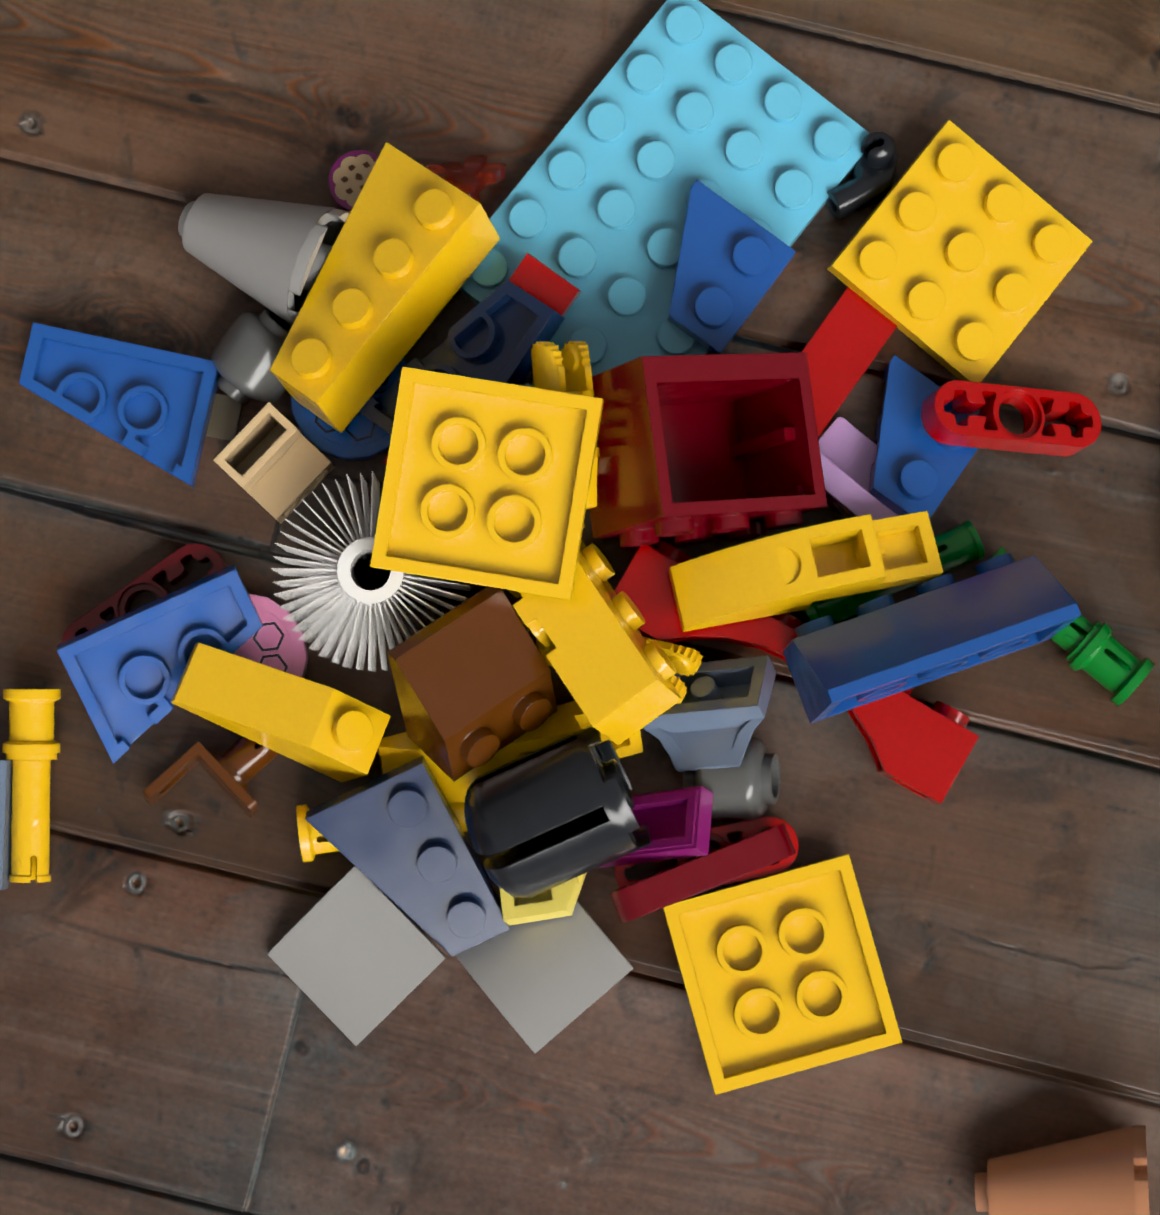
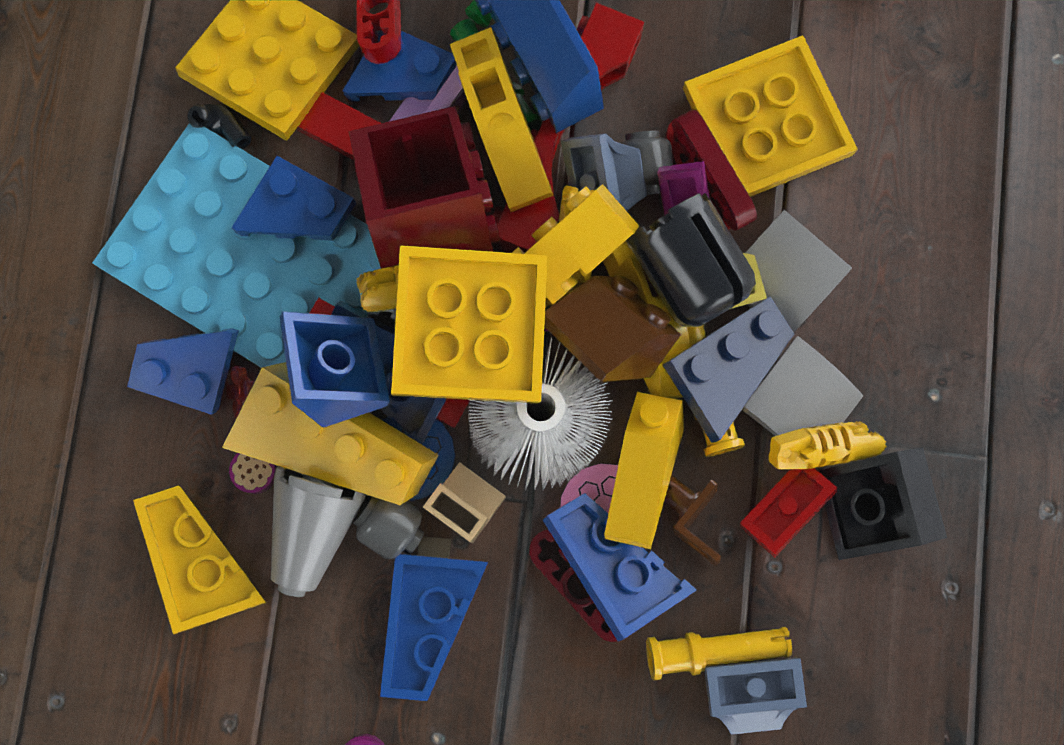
camera: 100 degrees left, 5 degrees down
none -> blue wing [127,328,239,415]
none -> yellow wing [133,486,267,634]
none -> blue slope [279,311,390,428]
none -> red plate [740,468,837,558]
none -> yellow hinge [769,421,887,469]
none -> black slope [818,447,947,560]

